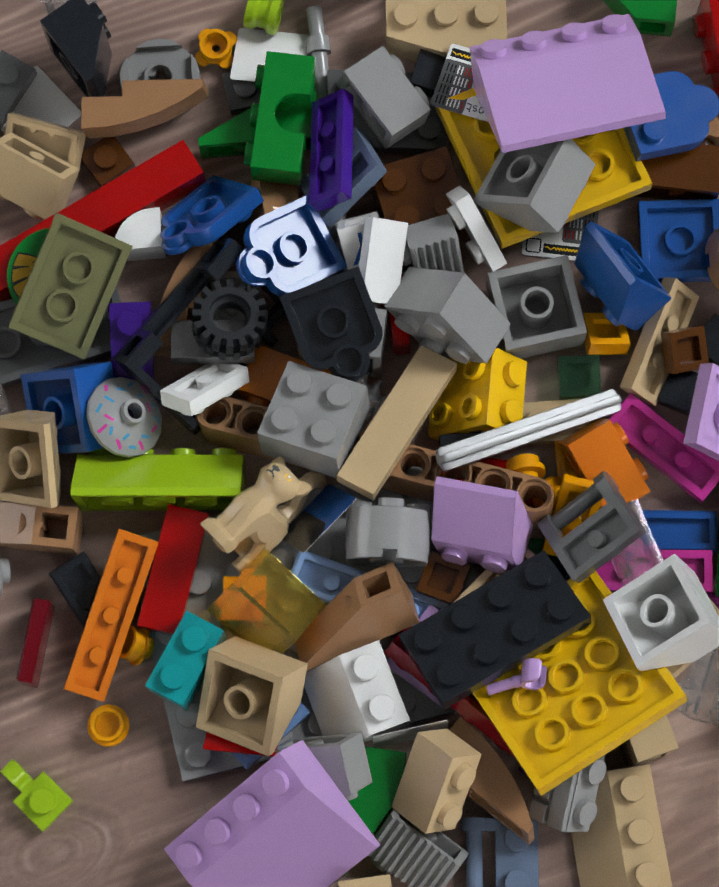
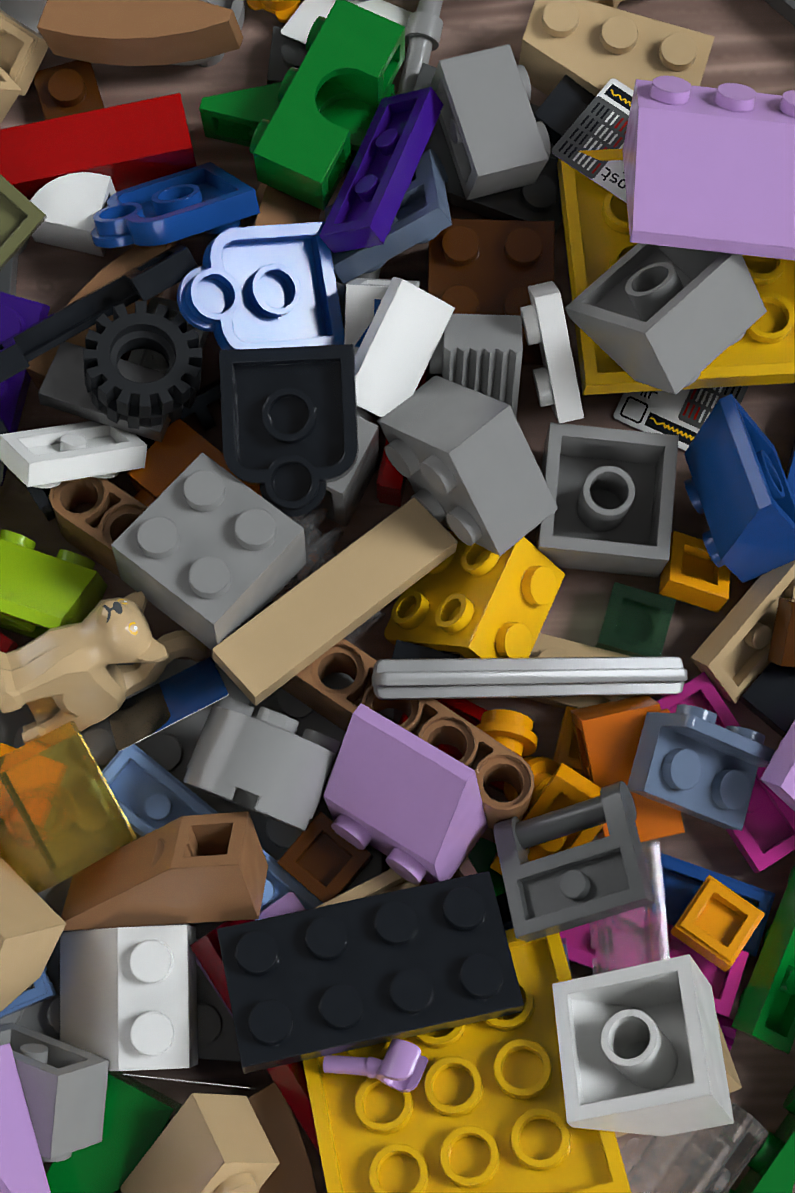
camera: 15 degrees right, 0 degrees up
none -> sand blue bracket [627,704,776,831]
none -> light orange tile [669,875,765,972]

